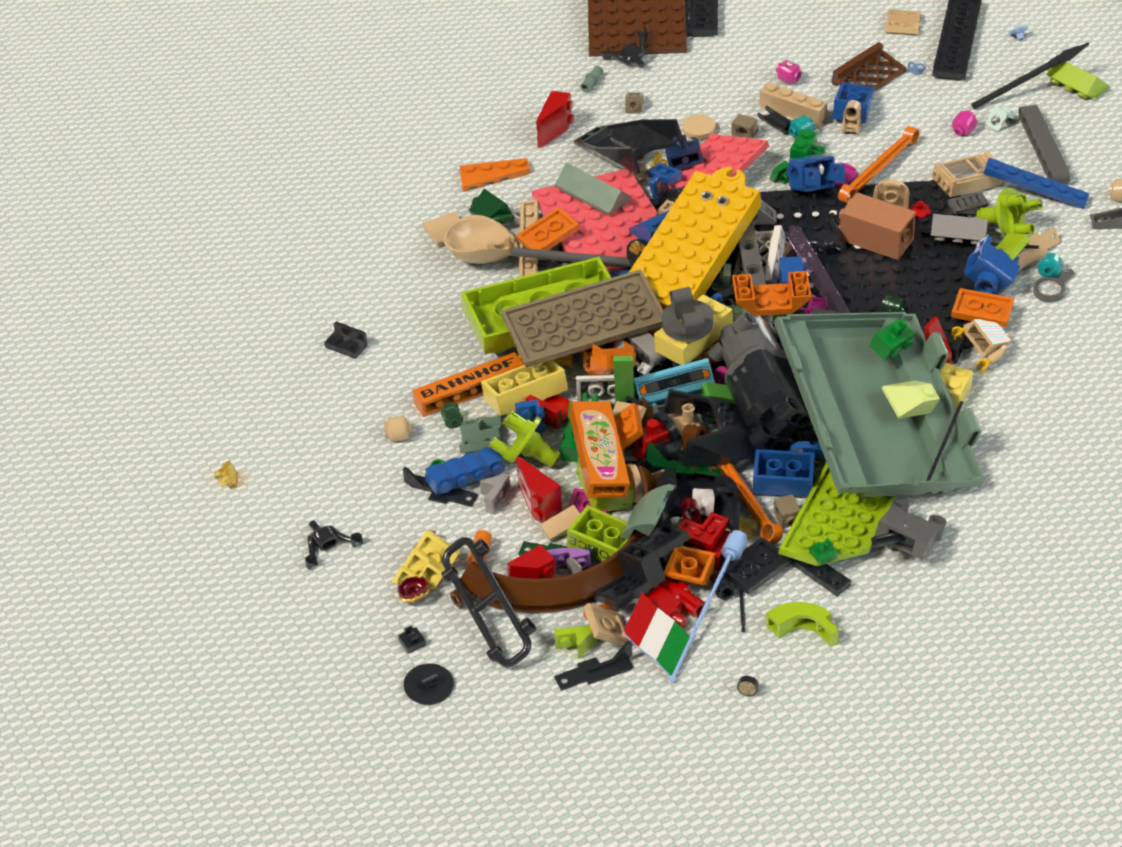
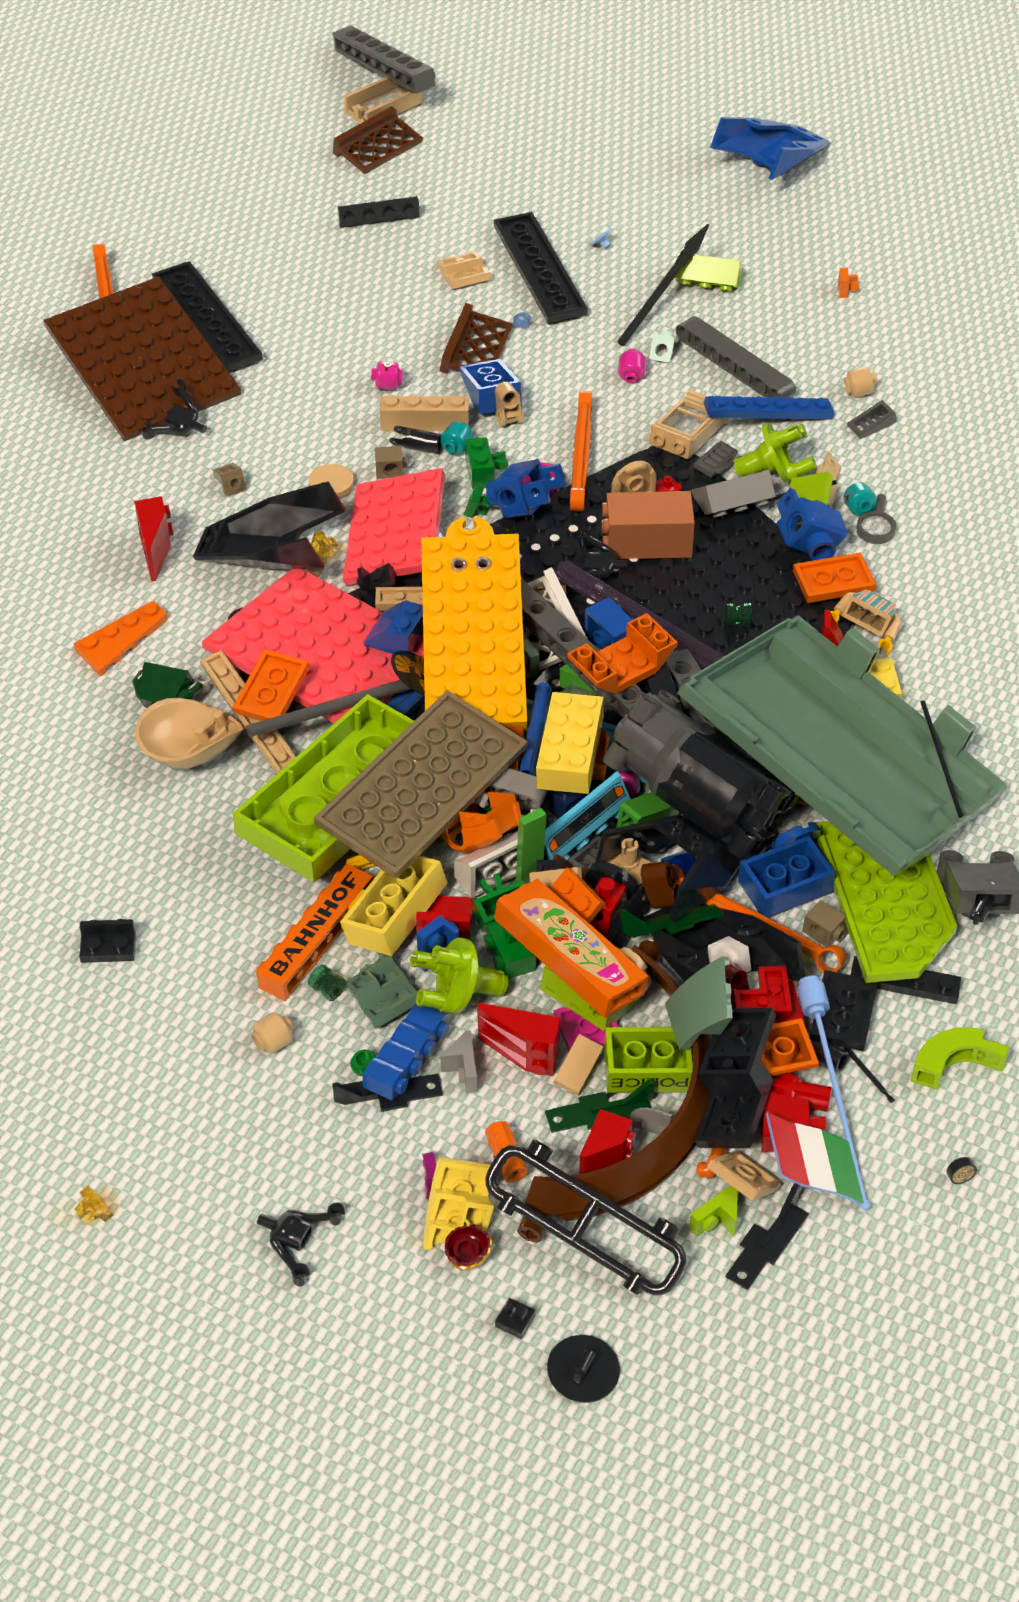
camera: 35 degrees left, 5 degrees up
tan tile [423,212,460,247] -> none
medium lavender slope [547,548,591,569] -> none
sand green slope [555,162,632,216] -> none
sand green pin [580,66,603,92] -> none
blue plate [647,163,683,199] -> none
dark grey piece [661,287,714,342] -> none
dark blue brick [665,134,704,170] -> none
green tile [809,538,838,565] -> none
green brick [868,318,916,361] -> none
yellowish green slope [882,380,940,419] -> none

